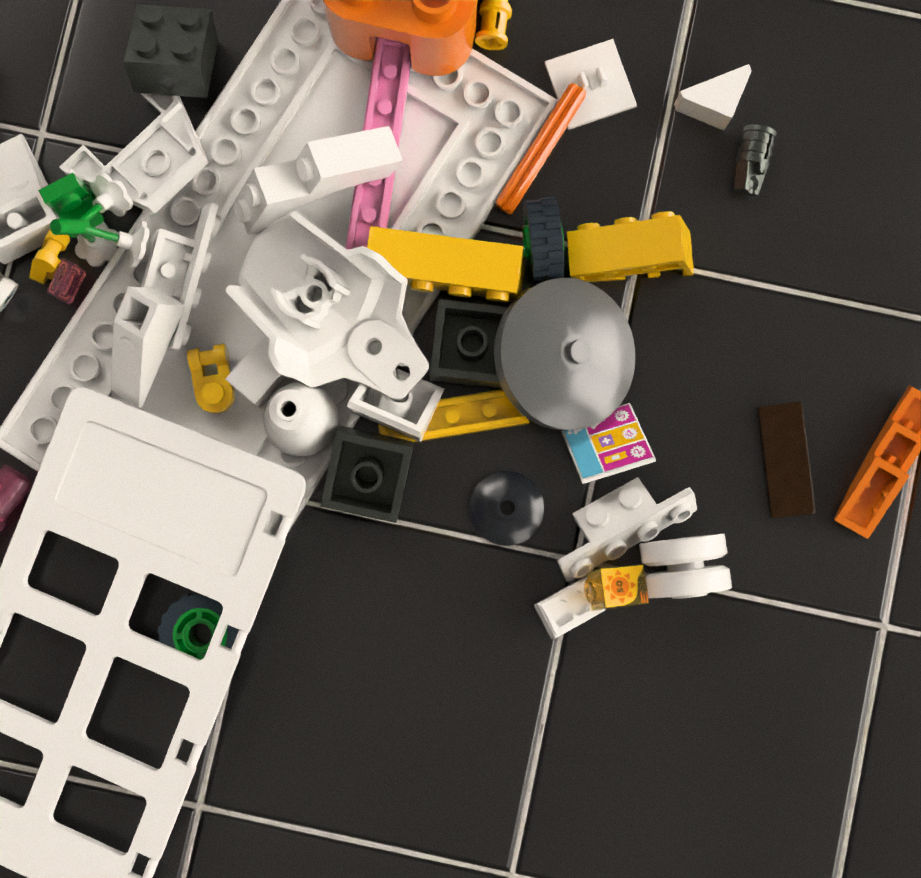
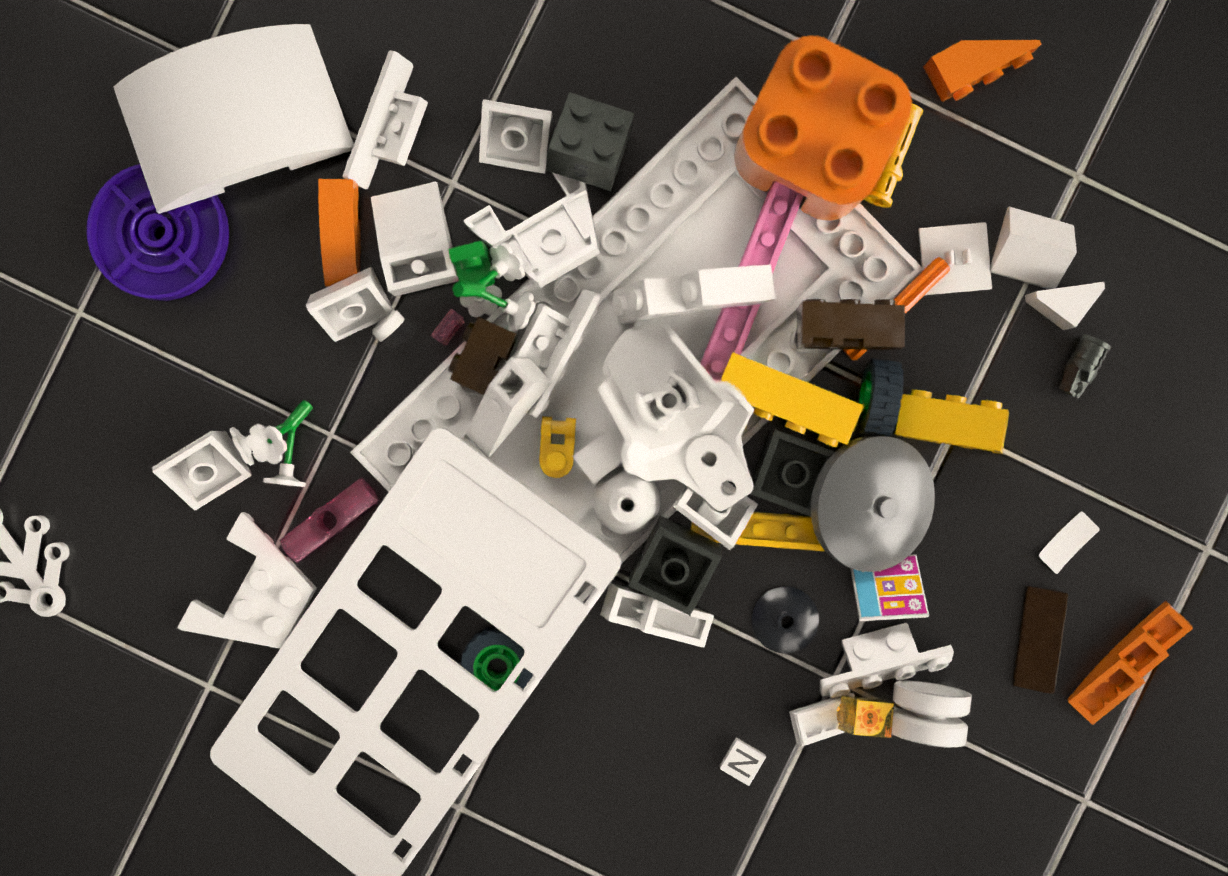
camera: 10 degrees right, 5 degrees up
yellow plate [29,229,70,285] -> none
none -> dark brown brick [448,317,519,395]
none -> white slope [479,99,554,174]
none -> white slope [600,583,714,647]
none -> white tile [719,738,766,786]
none -> dark brown wedge [796,299,905,350]
none -> white slope [990,207,1077,289]
none -> white sticker [1039,512,1100,574]

